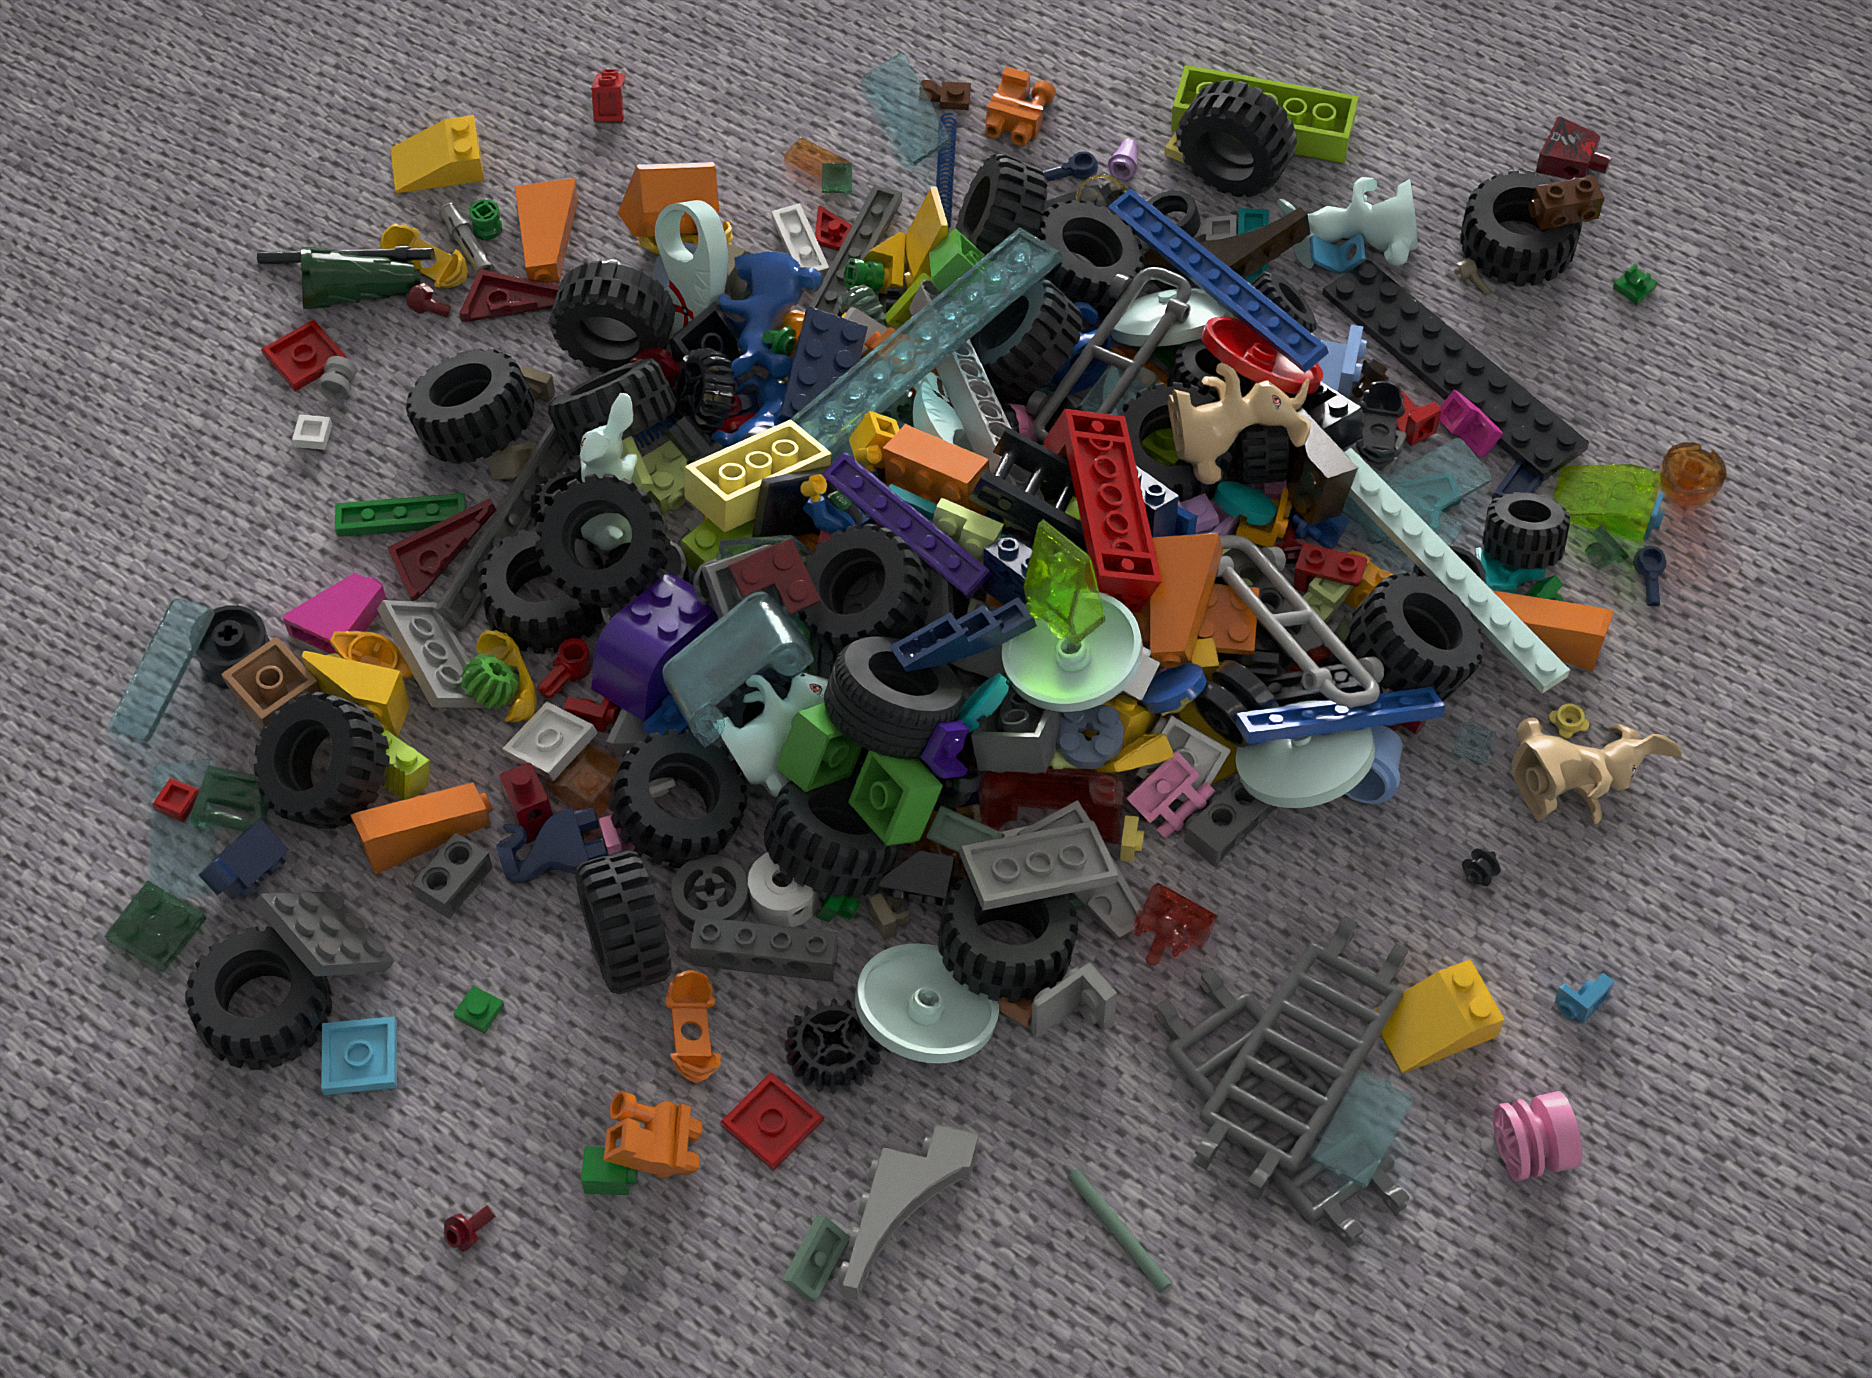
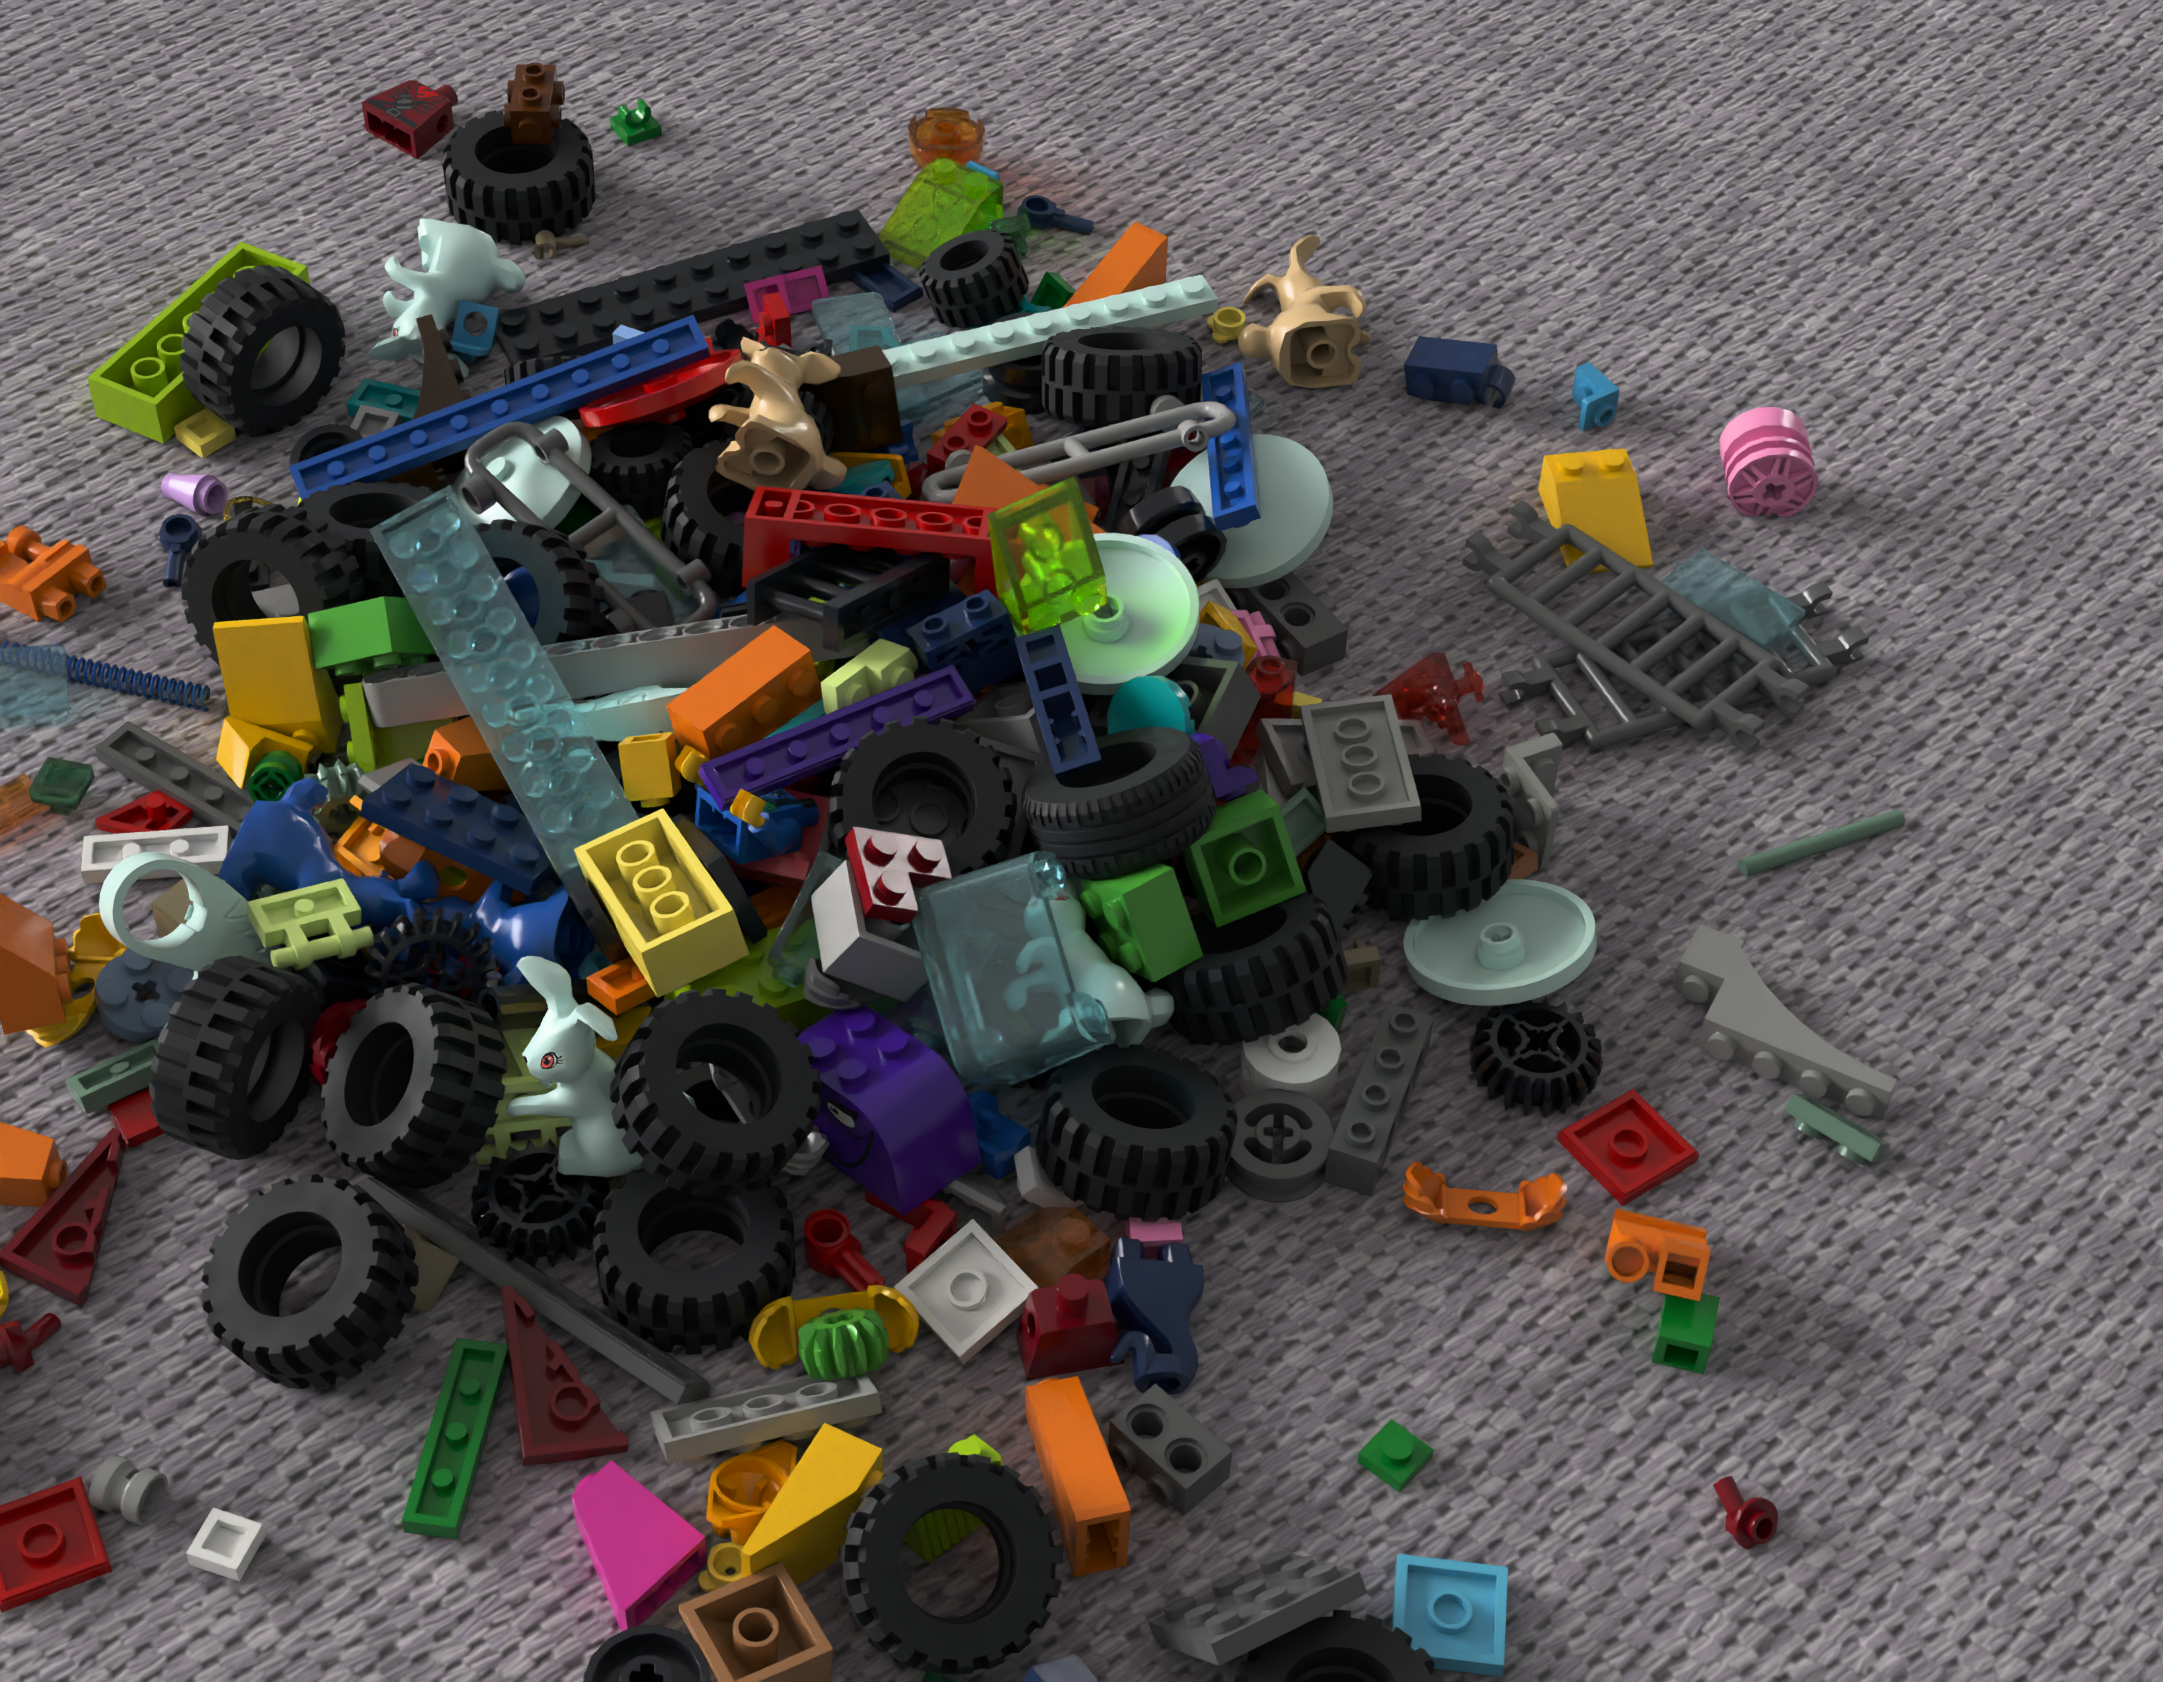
camera: 80 degrees left, 10 degrees down
black tyre [575,850,672,994] -> none
green plate [762,326,797,354] -> none
black wheel [1462,848,1501,886] -> none
none -> yellowish green plate [247,878,374,970]
none -> dark blue hinge [1404,336,1515,409]

